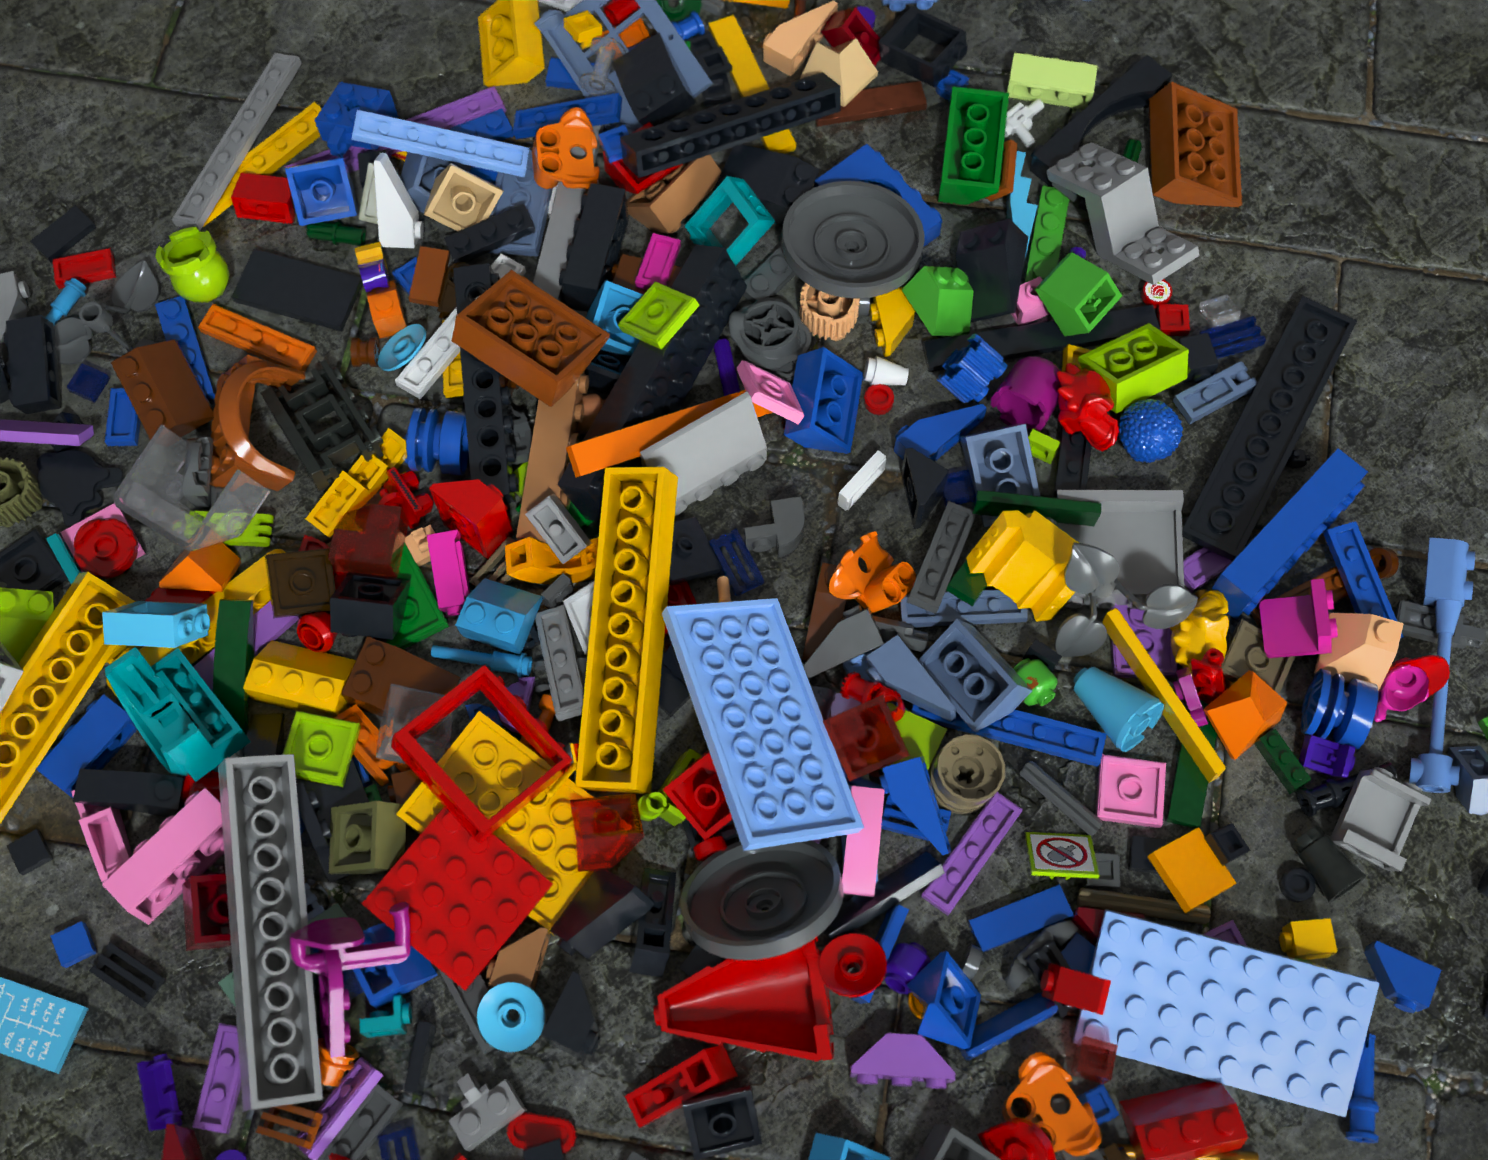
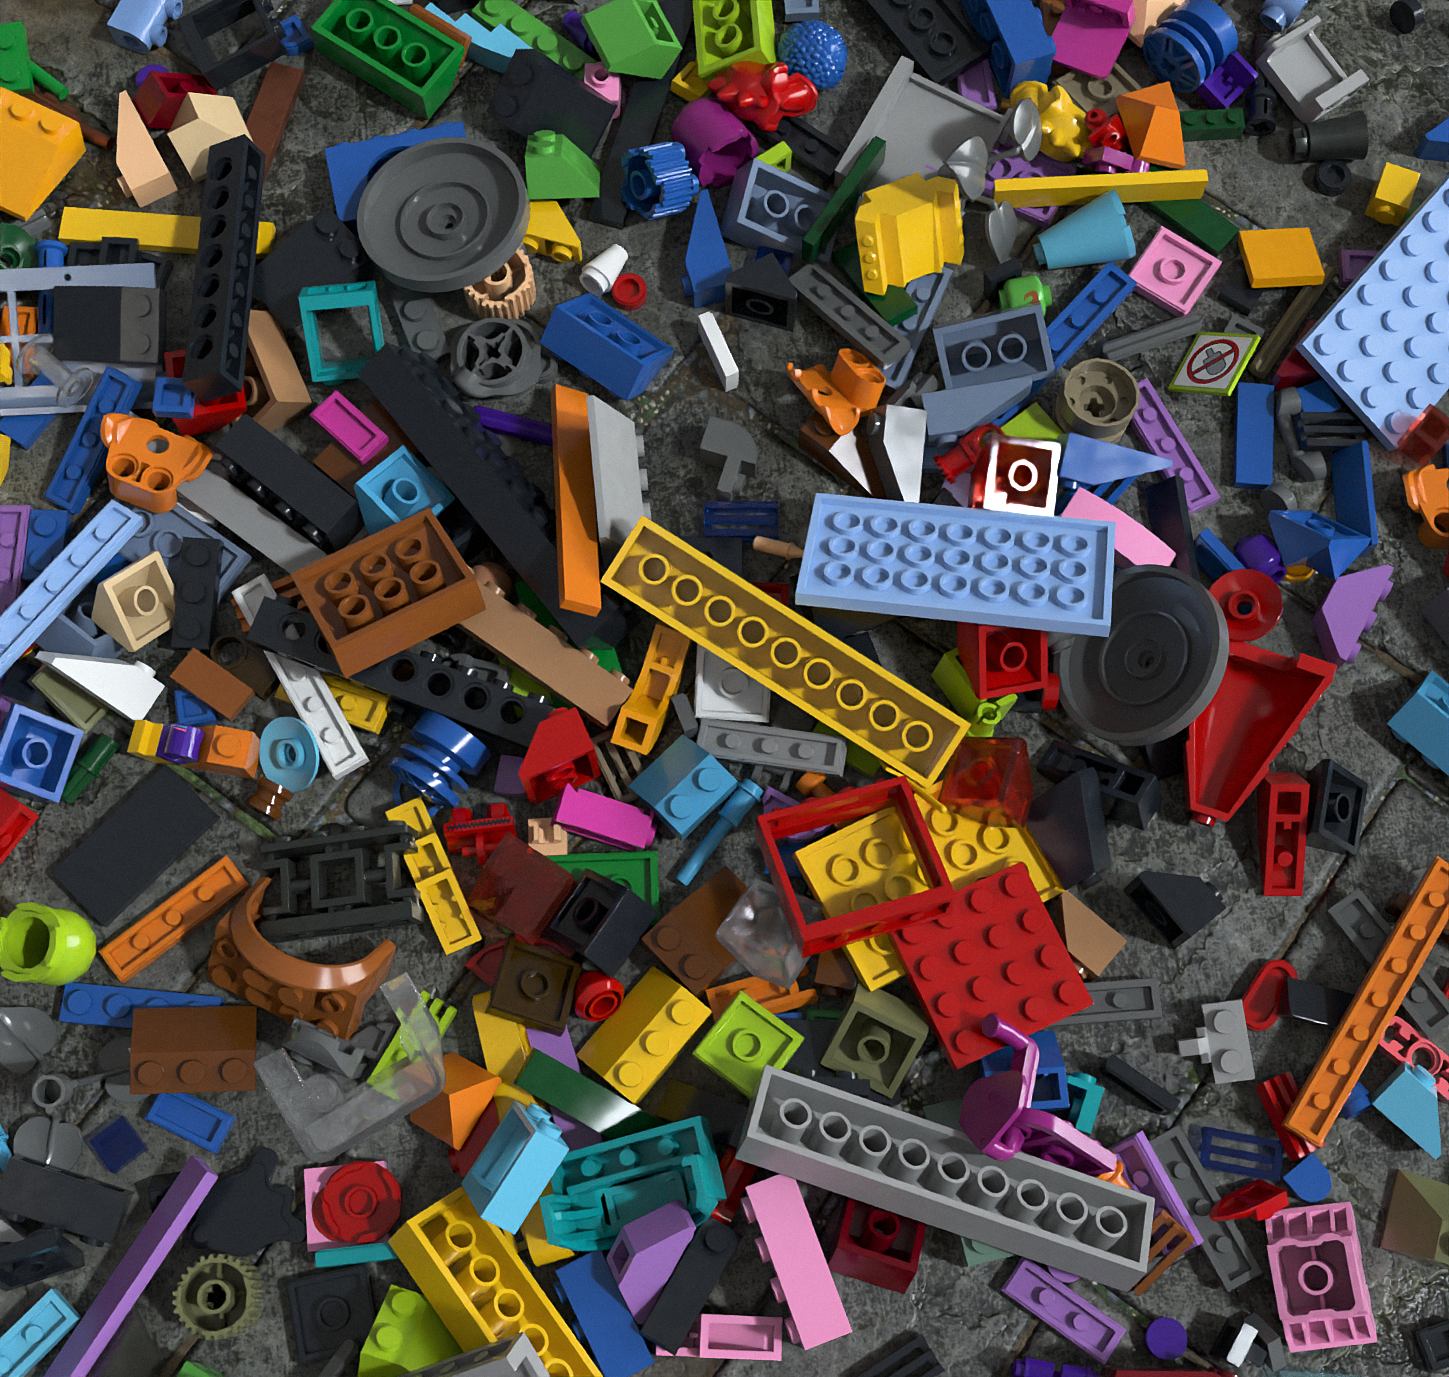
camera: 65 degrees left, 5 degrees up
medium azure dish [477,982,546,1052] -> none
light grey slope [525,494,592,564] -> none
lime tile [618,281,700,350] -> none
bright pink tile [736,360,804,424] -> none
red slope [1041,963,1111,1015] -> none
black tile [1204,823,1251,866] -> none
none -> medium lavender slope [606,1199,696,1324]

